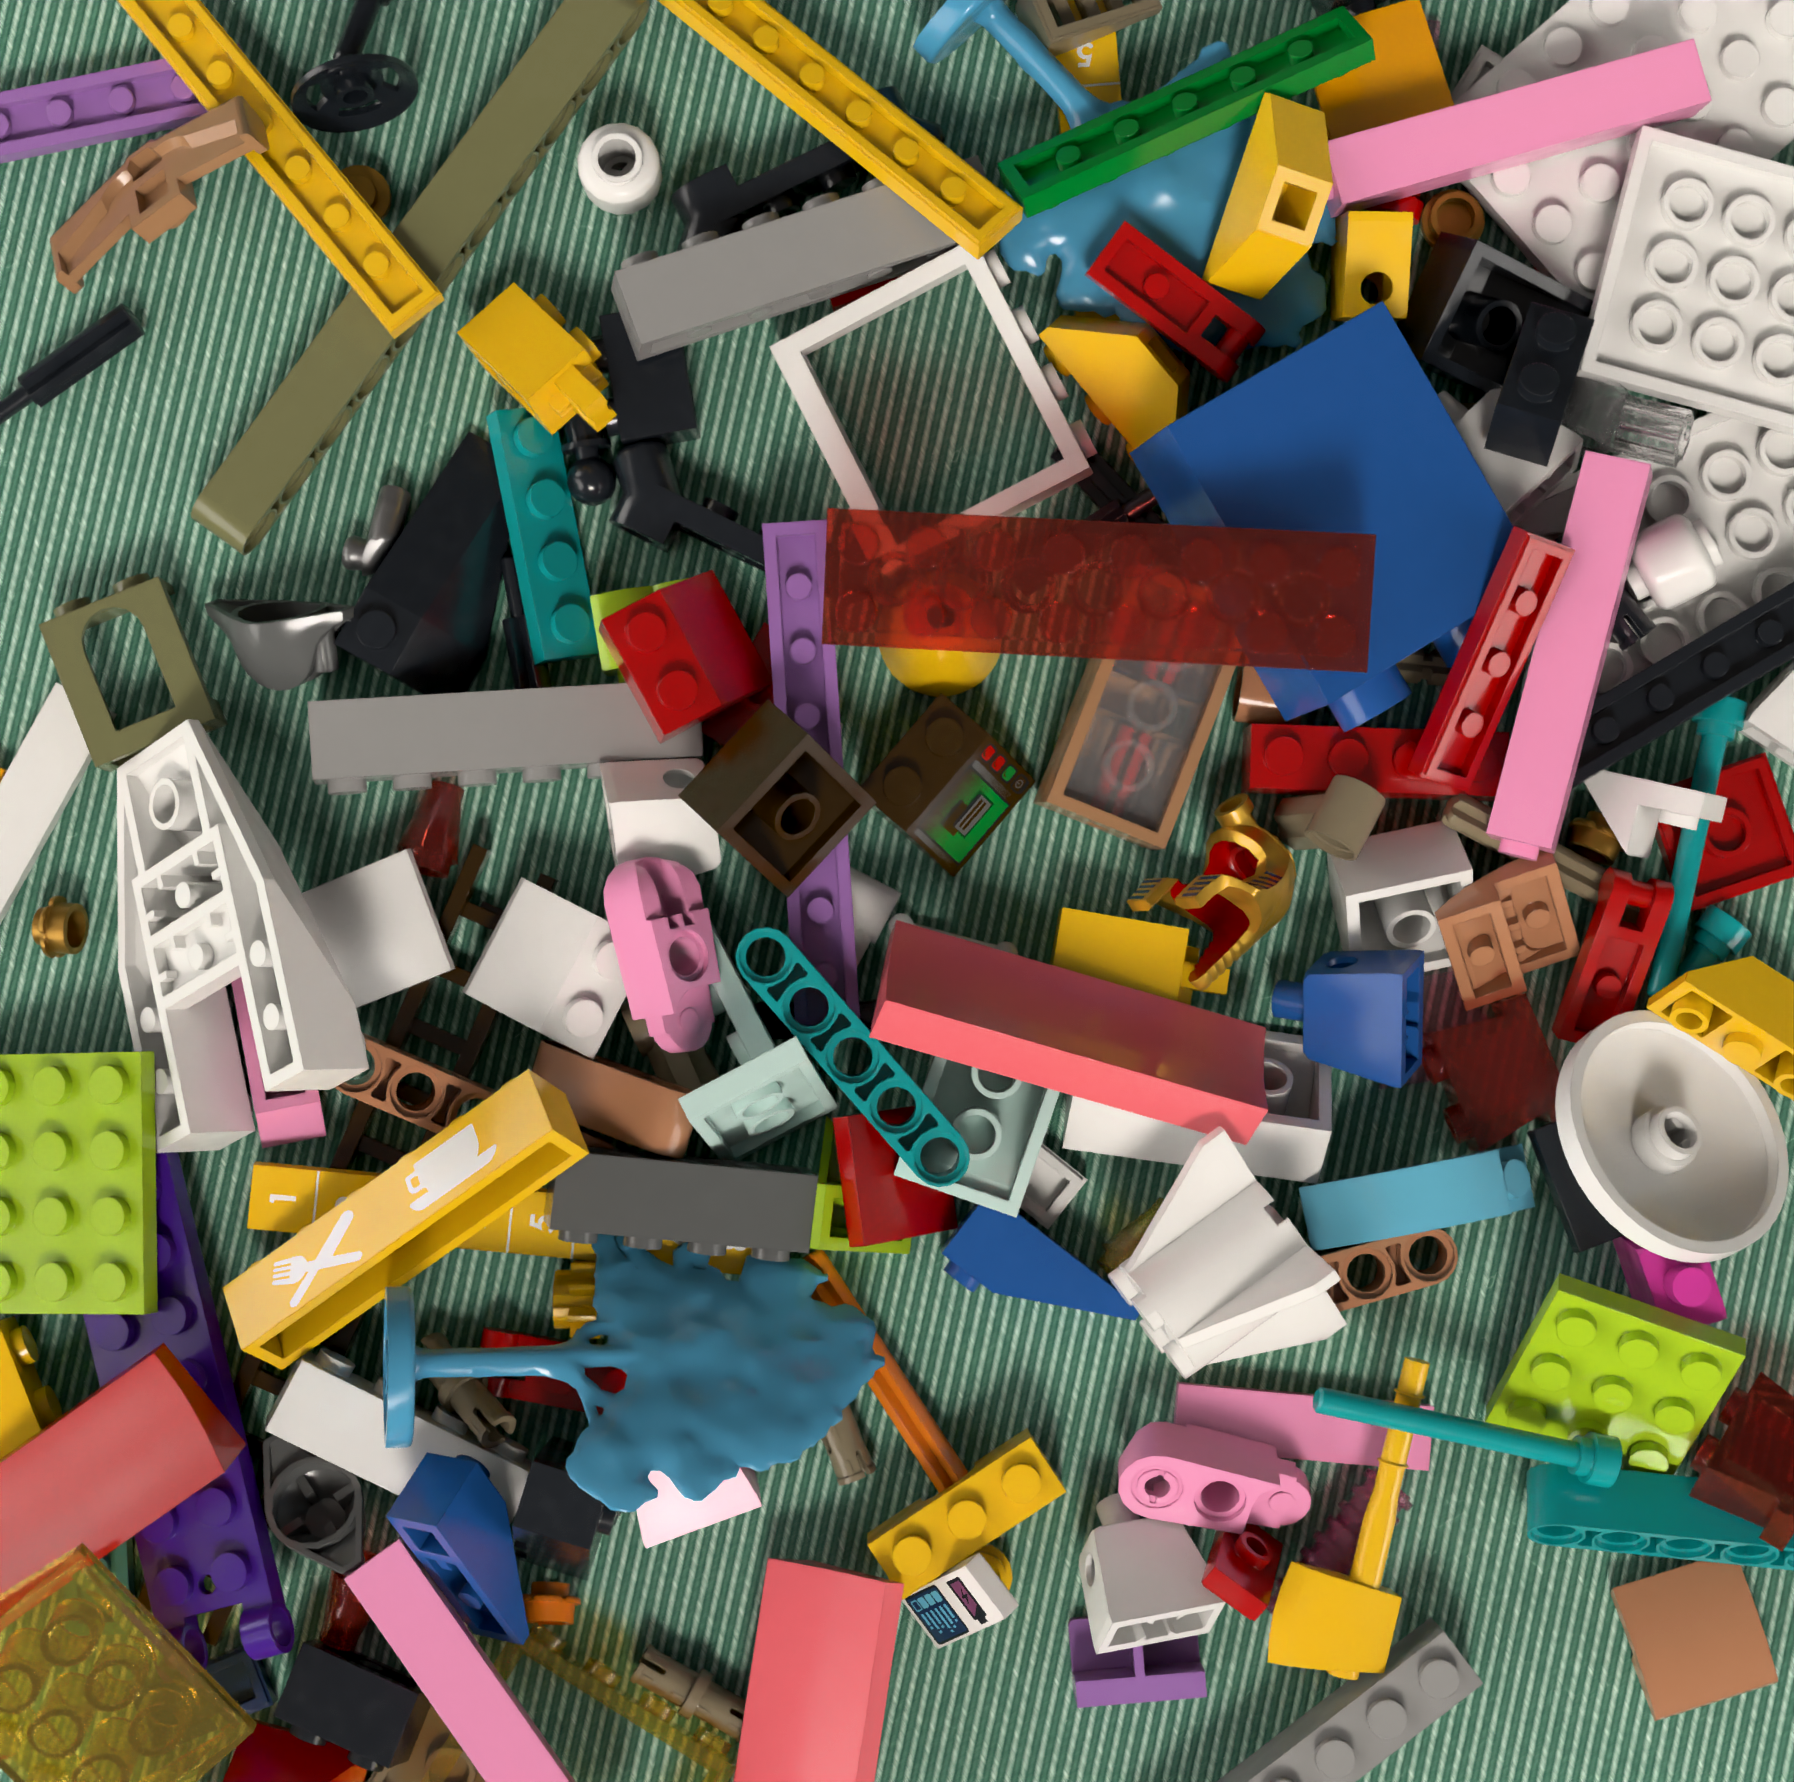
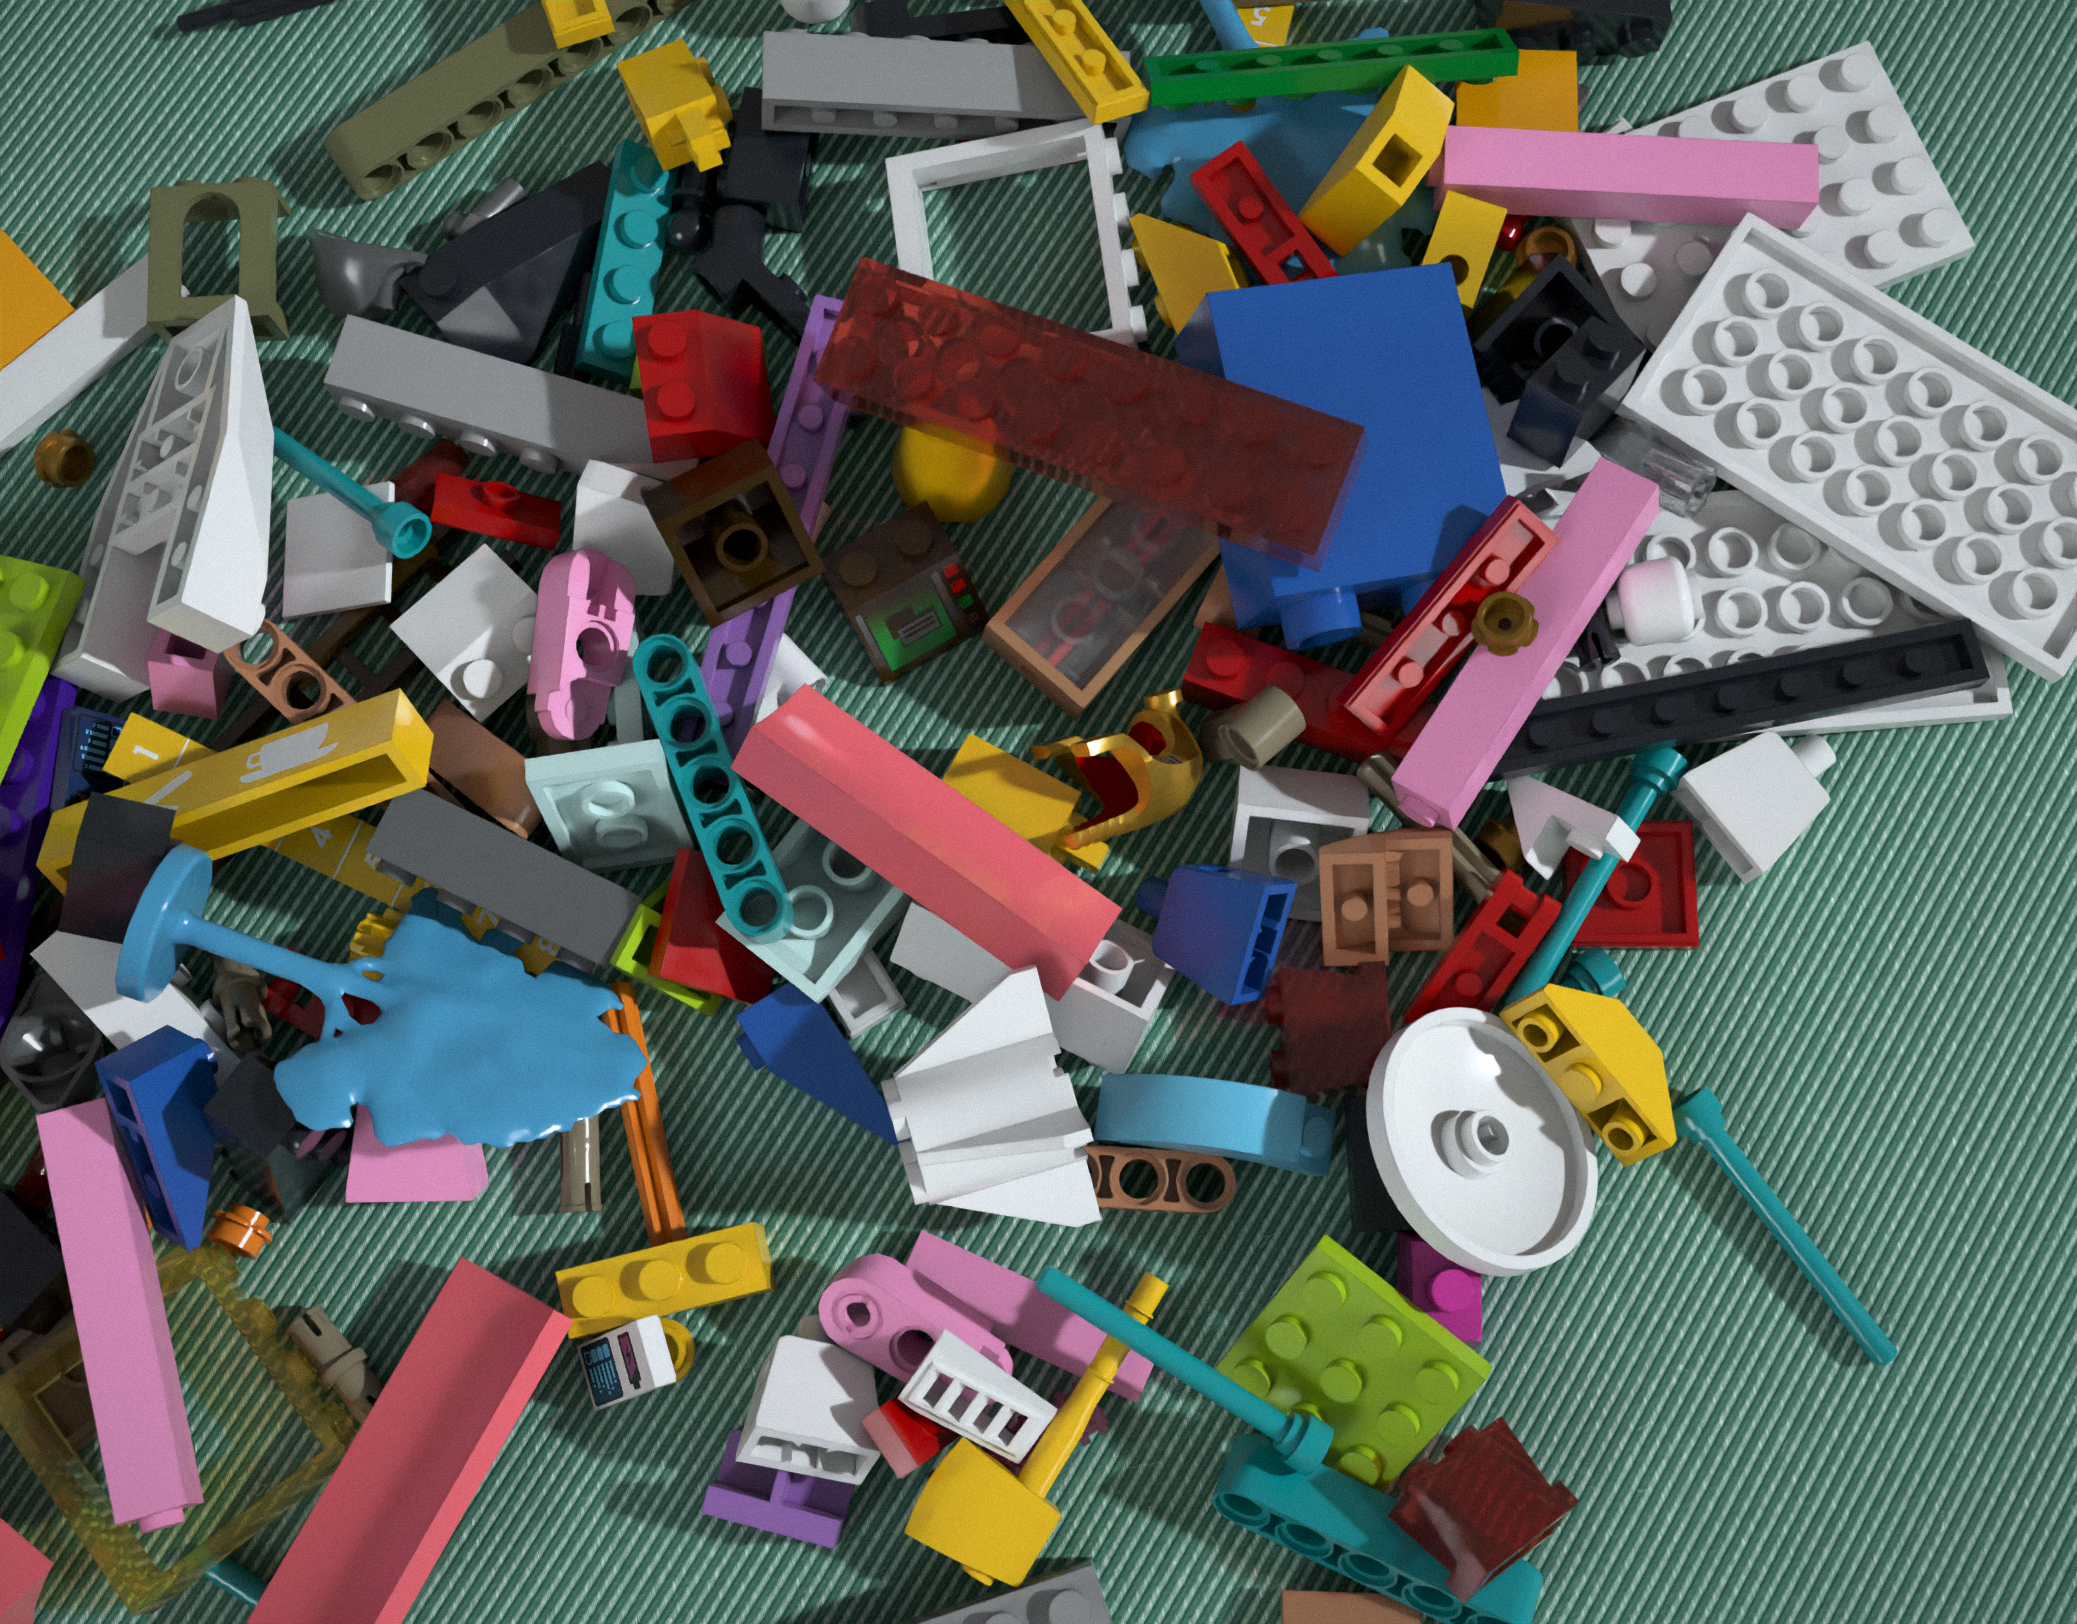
camera: 30 degrees right, 10 degrees down
none -> tile [47,706,127,829]
none -> black brick [58,791,183,944]
none -> teal piece [272,424,432,559]
none -> red plate [430,472,561,551]
none -> white slope [897,1329,1058,1464]
none -> pearl gold plate [1471,591,1539,657]

